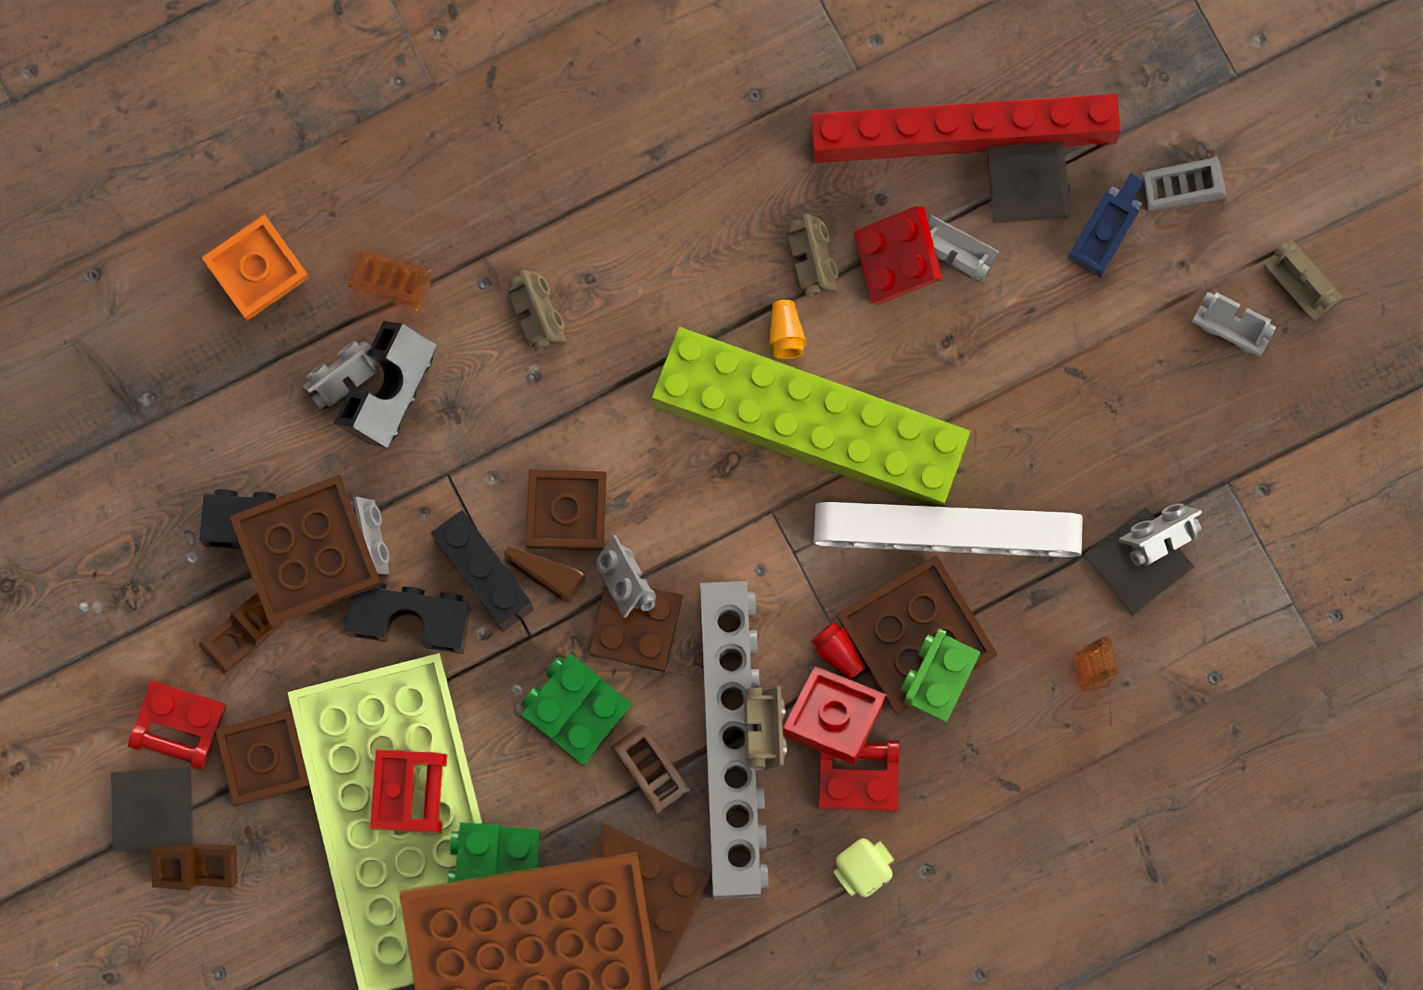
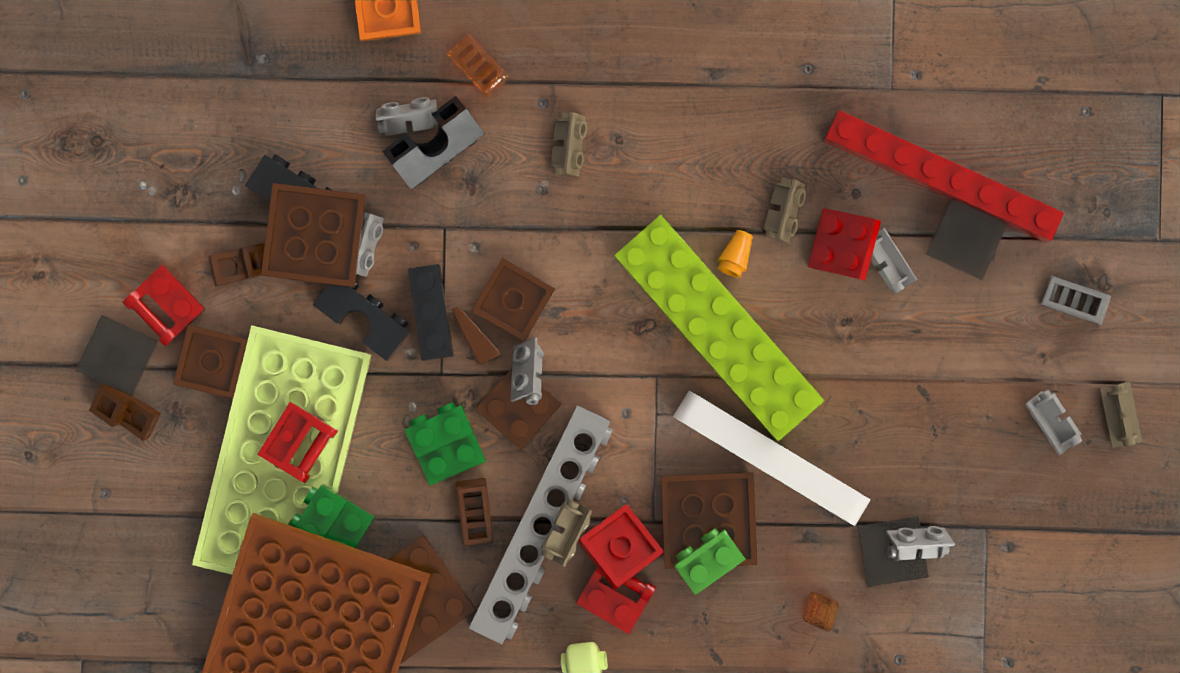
camera: 30 degrees right, 10 degrees up
red cone [810,622,866,680] -> none
dark blue hinge [1067,173,1144,278] -> none

